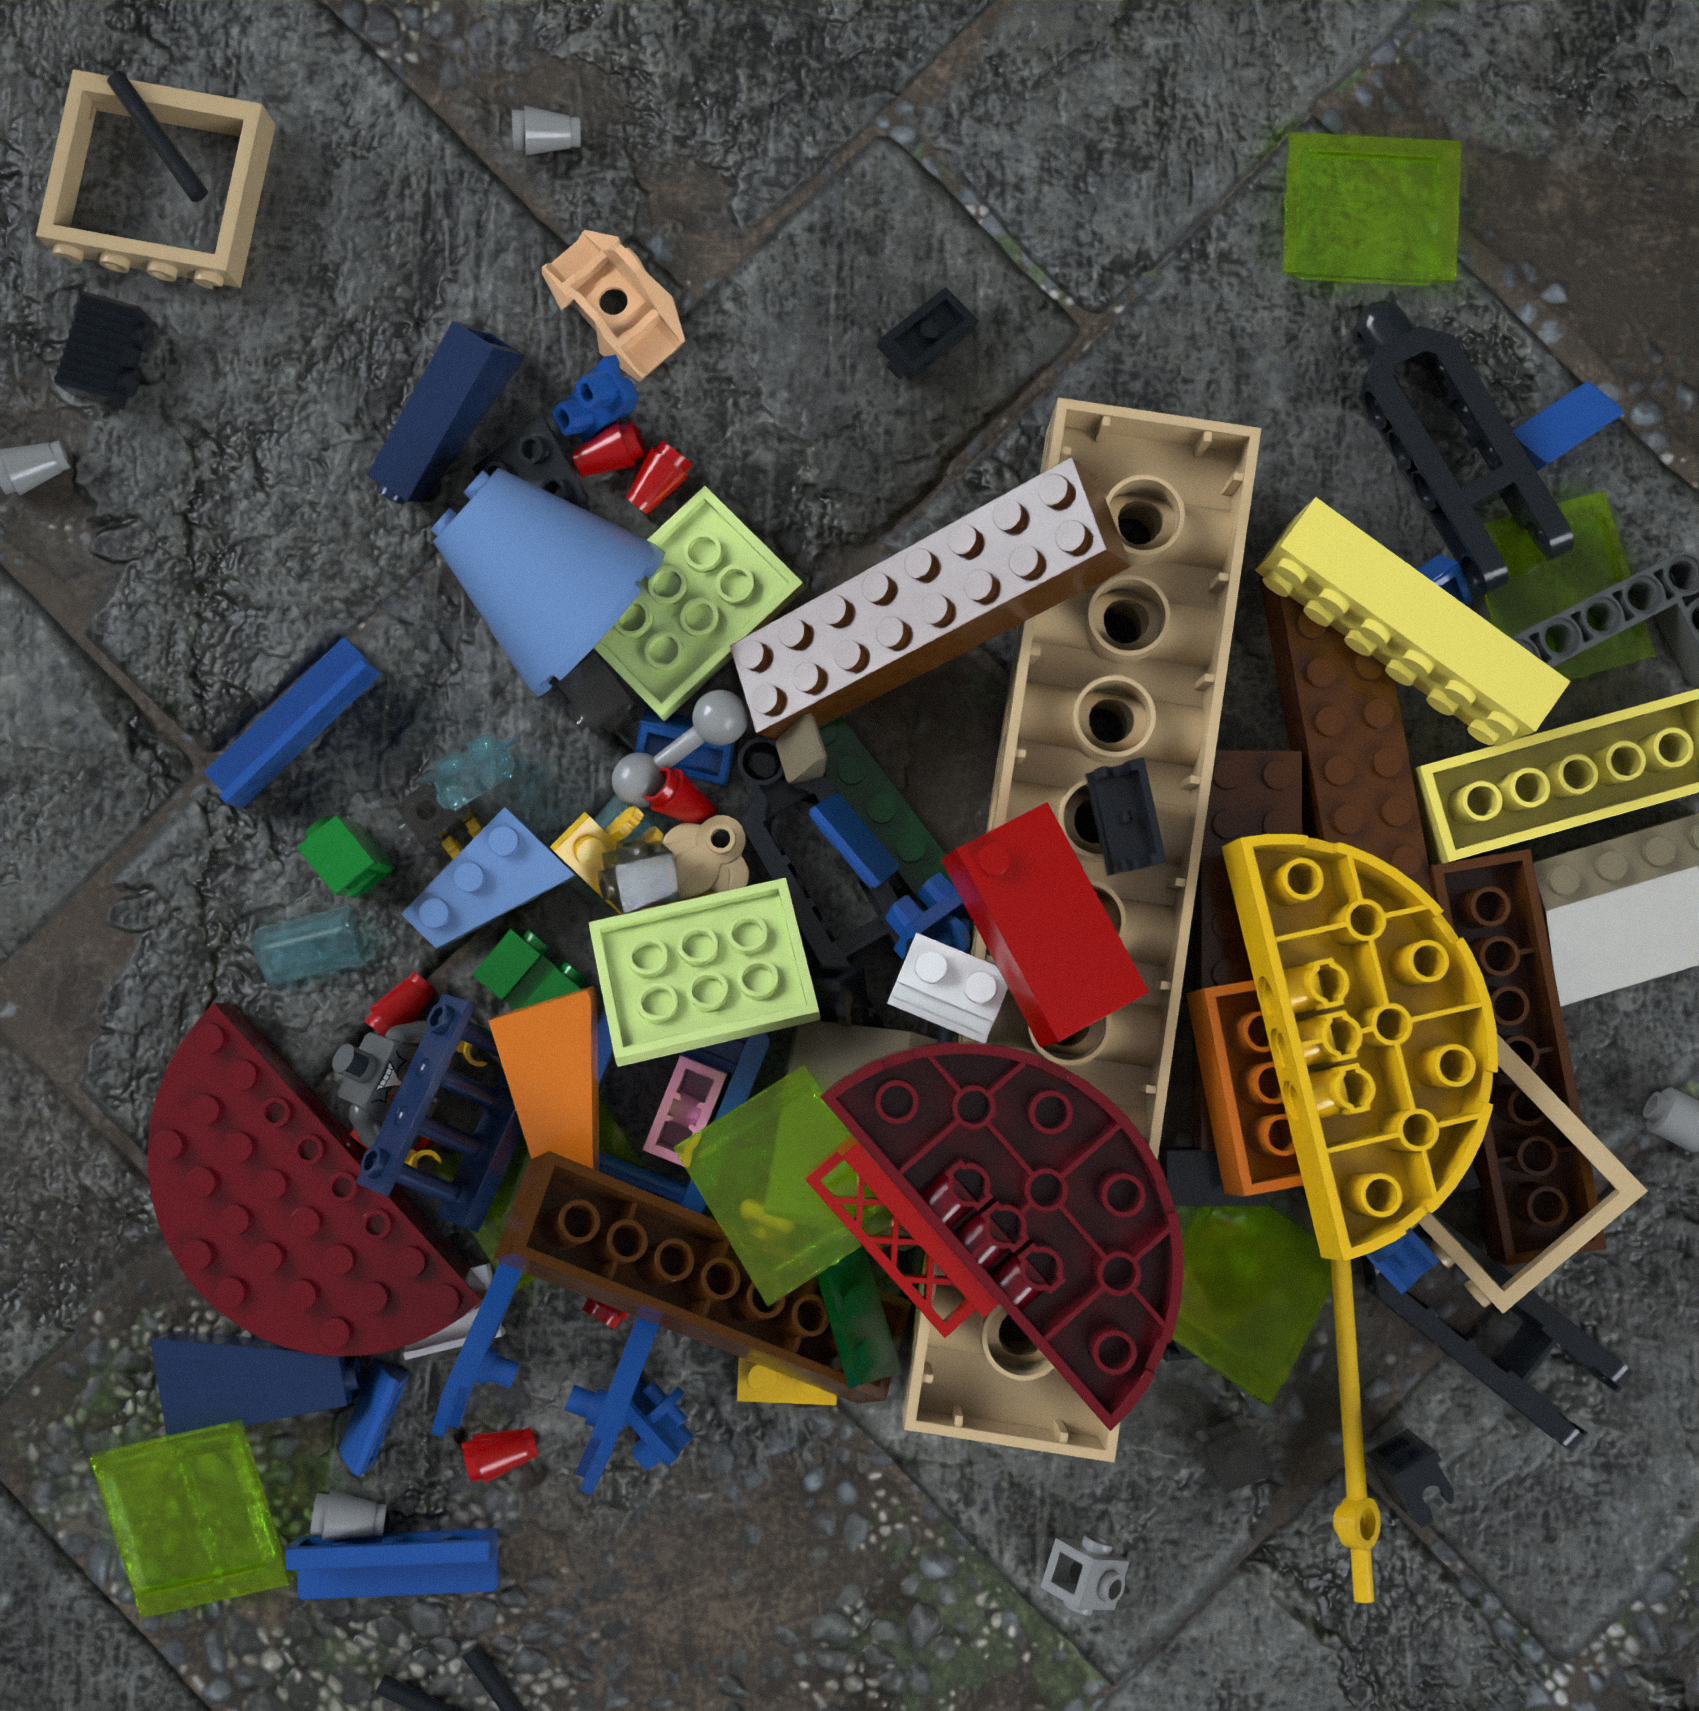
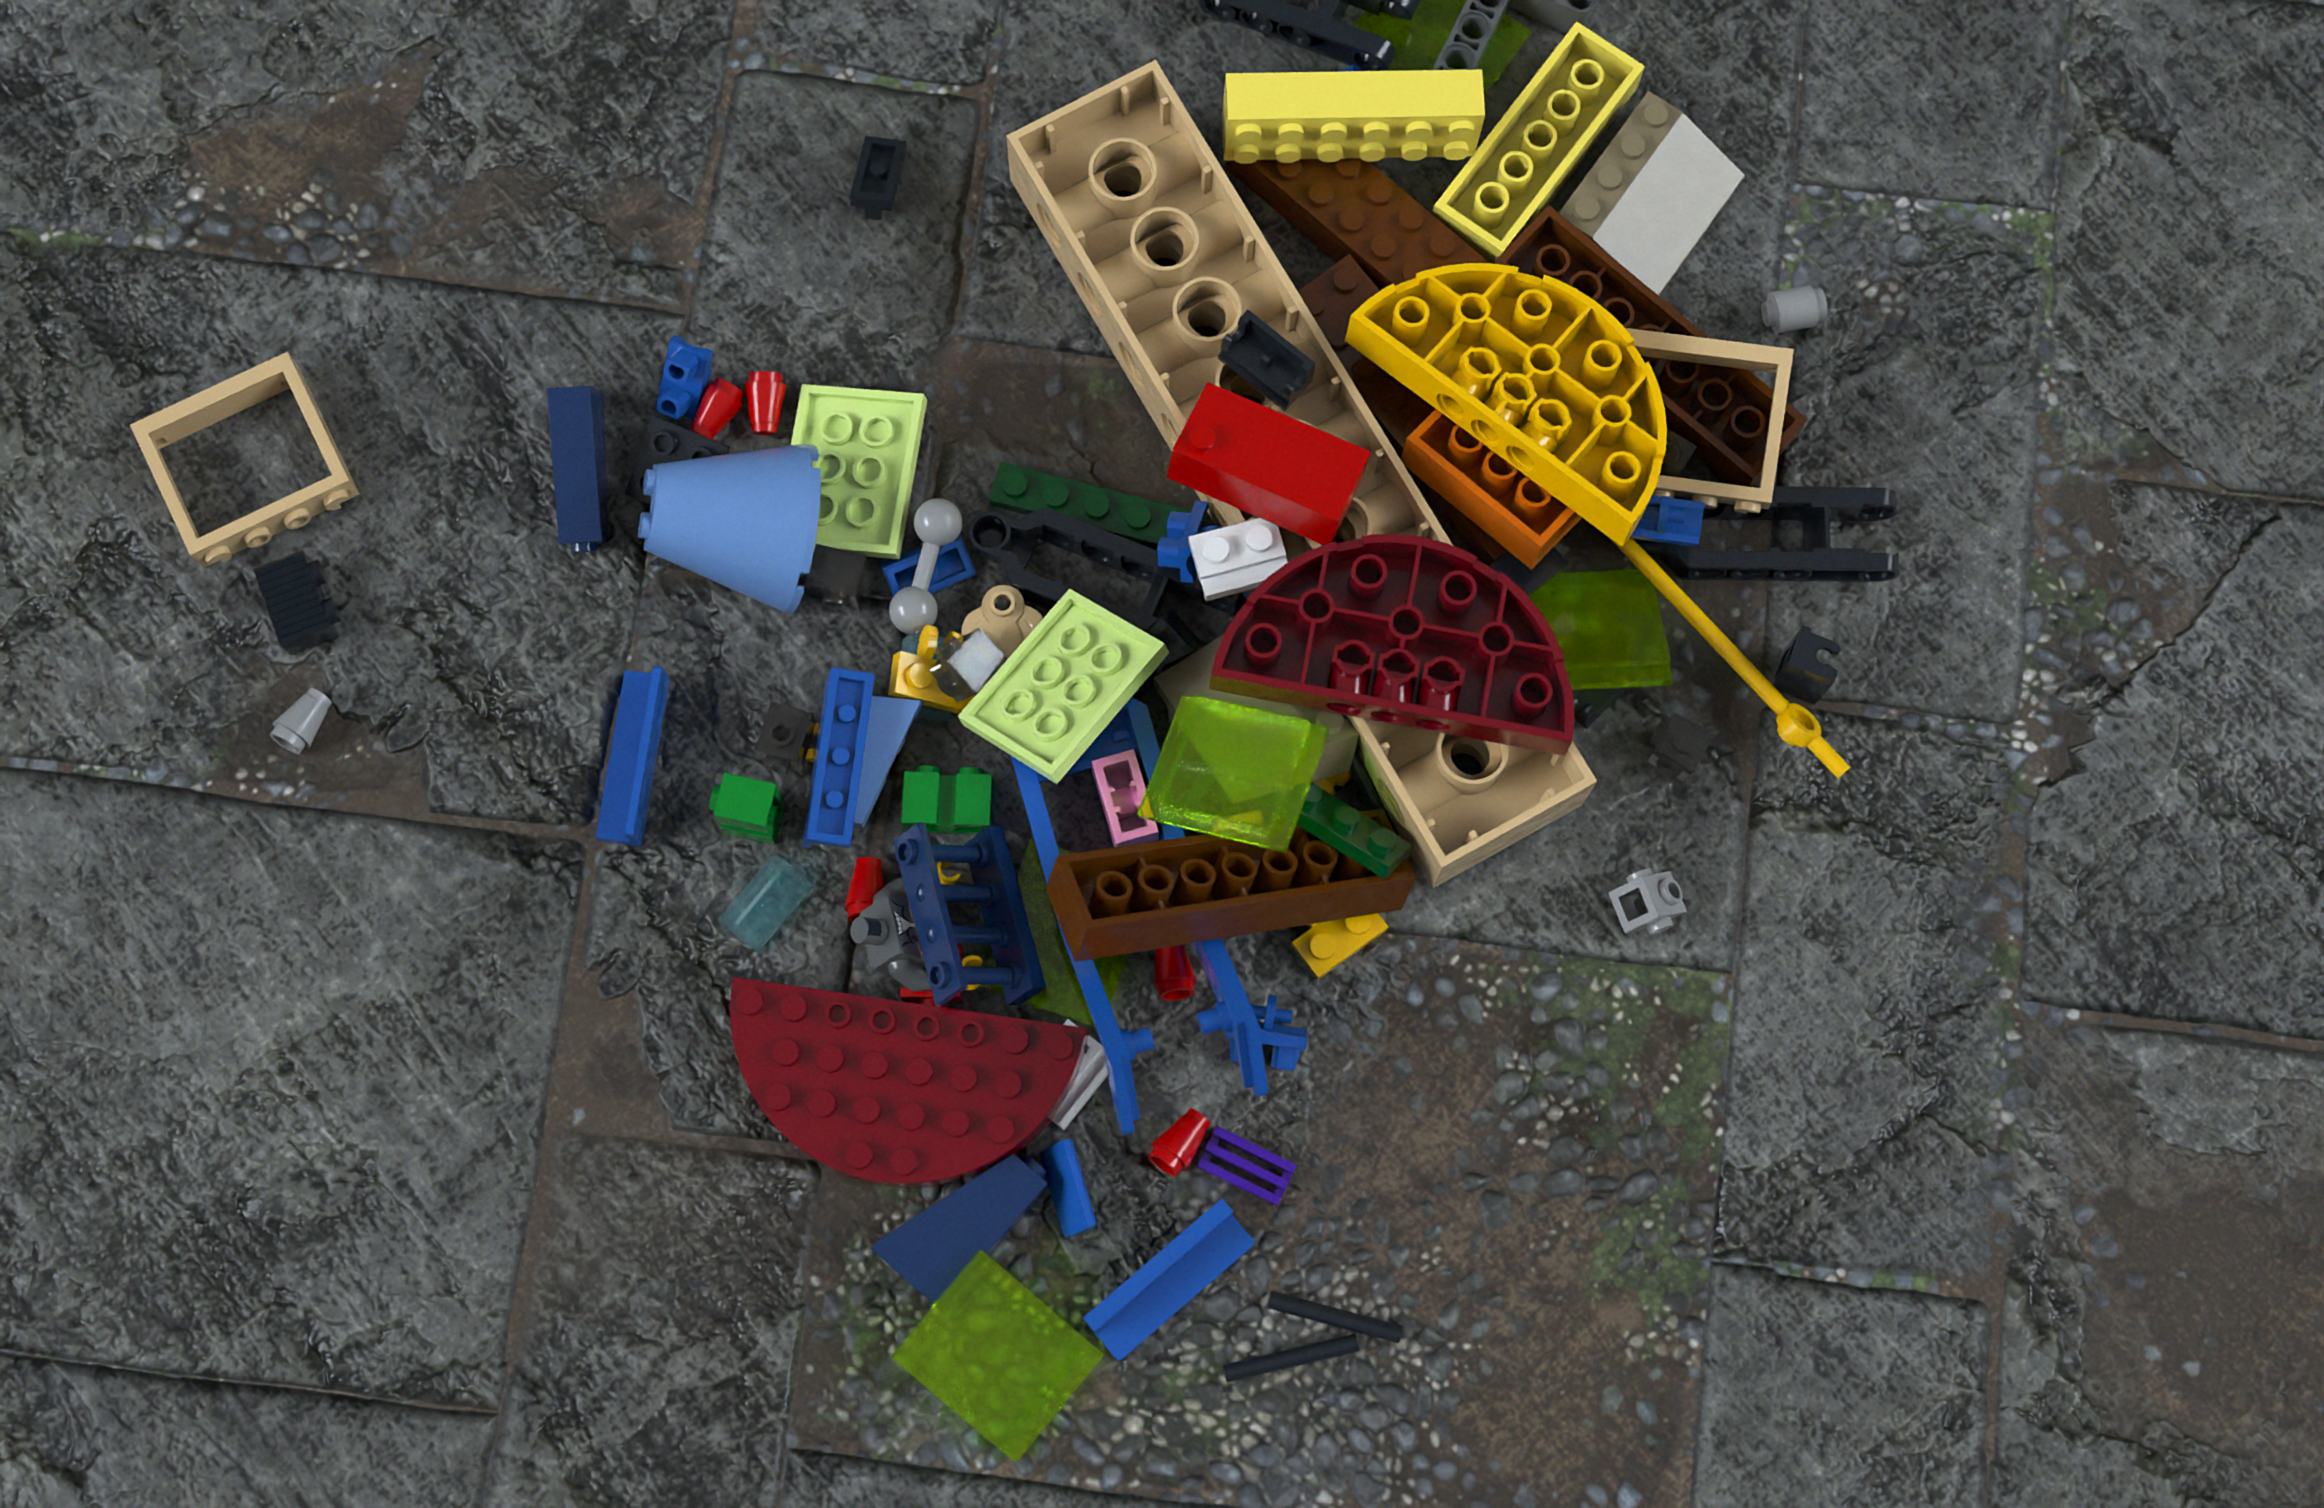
camera: 40 degrees left, 10 degrees down
black bar [107,71,208,202] -> none
light grey cone [310,1489,387,1541] -> none
clear light blue hinge [418,734,518,810] -> none
orange slope [488,986,600,1172] -> none
light grey cone [512,105,580,156] -> none
light nougat piece [542,230,685,382] -> none
red cone [644,767,718,825] -> none
brick [730,457,1131,740] -> none
dark tan slope [776,713,827,784] -> none
red fence [803,1134,999,1338] -> none
blue slope [809,793,900,890] -> none
none -> blue panel [802,667,875,848]
none -> dark purple tile [1197,1126,1297,1207]

